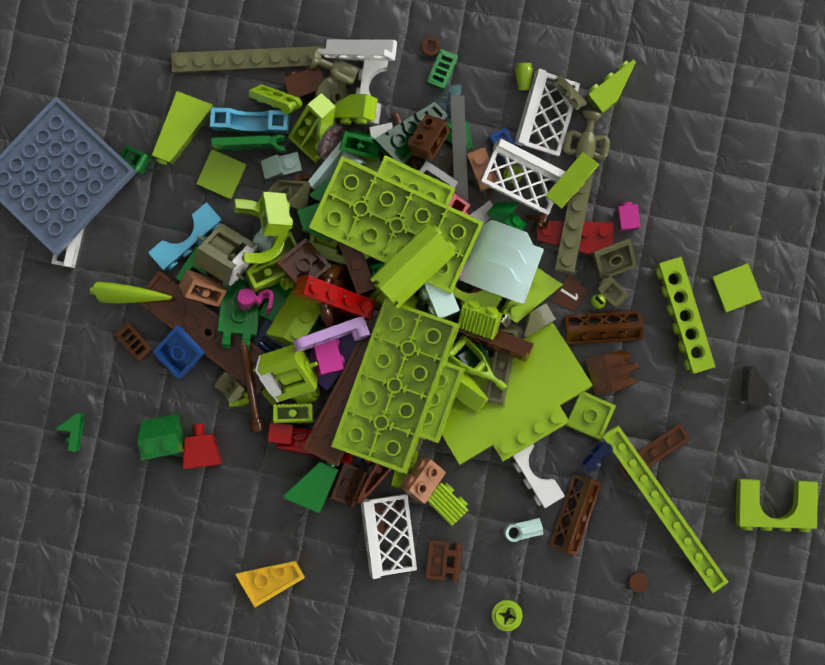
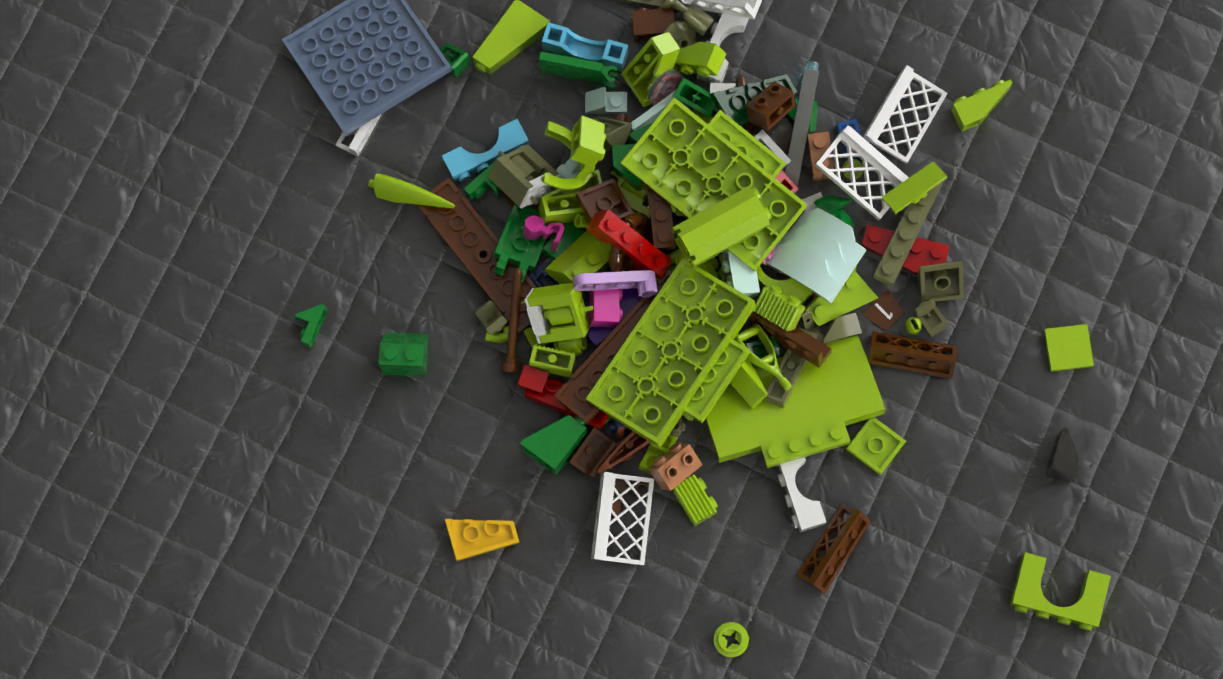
camera: 25 degrees right, 10 degrees down
reddish brown slope [114,321,154,362] -> none
blue plate [153,325,206,379] -> none
nougat brick [179,270,227,307] -> none
red torso [183,424,222,469] -> none
lime tile [196,149,247,200] -> none
lime plate [249,84,302,114] -> none
reddish brown tile [421,37,440,57] -> none
reddish brown plate [426,539,463,582] -> none
green slope [427,49,458,91] -> none
light aqua piece [503,518,543,542] -> none
lime cone [514,63,533,90] -> none
reddish brown hand [525,213,550,228] -> none
olive slope [554,74,587,110] -> none
olive piece [563,111,610,160] -> none
clear blue plate [580,442,613,473] -> none
reddish brown plate [586,350,641,396] -> none
lime plate [602,425,728,593] -> none
dark pink brick [616,202,641,231] -> none
reddish brown plate [616,423,691,482] -> none
reddish brown tile [628,572,648,592] -> none
lime brick [655,257,716,374] -> none

